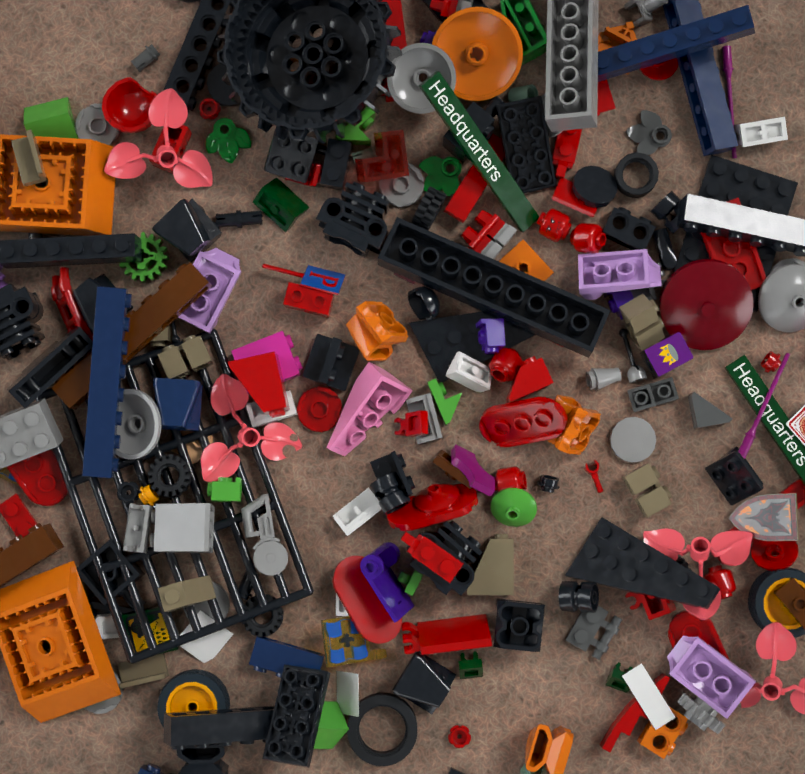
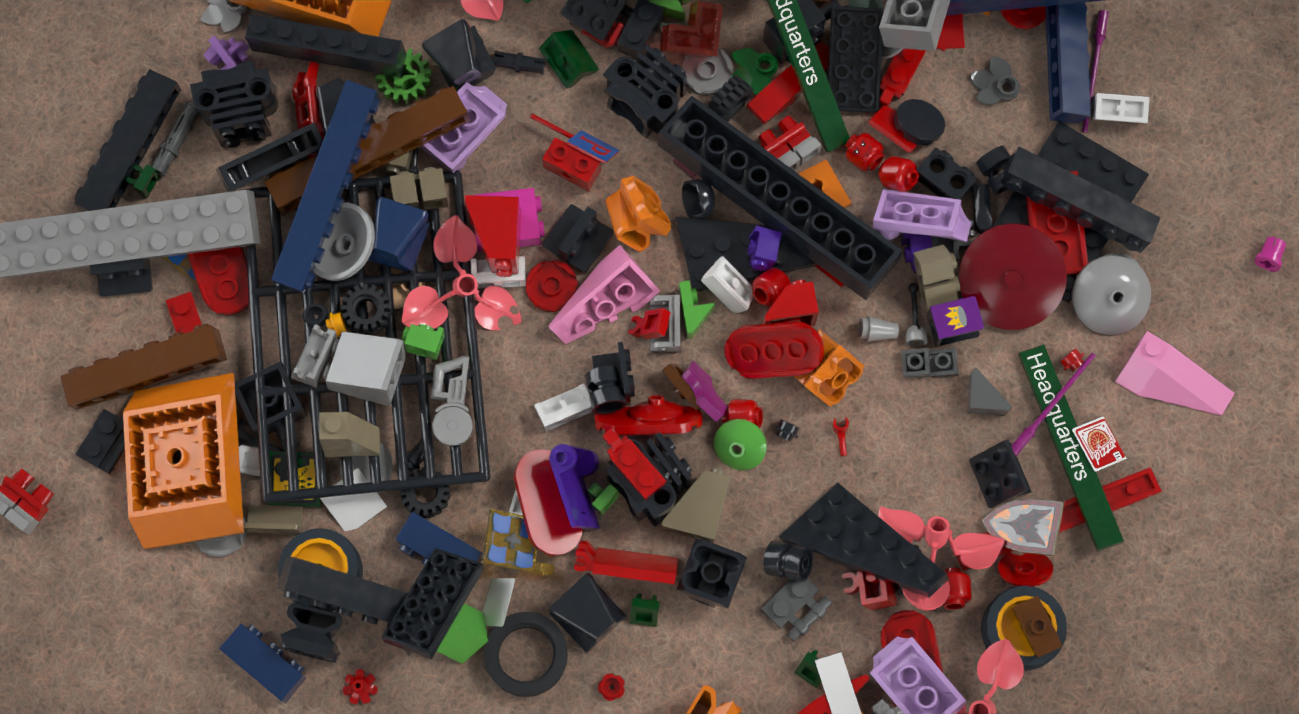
camera: 15 degrees right, 10 degrees down
light grey tile [609,417,656,463] -> none
black tyre [614,152,659,198] -> none
dark tan piece [622,463,672,518] -> none

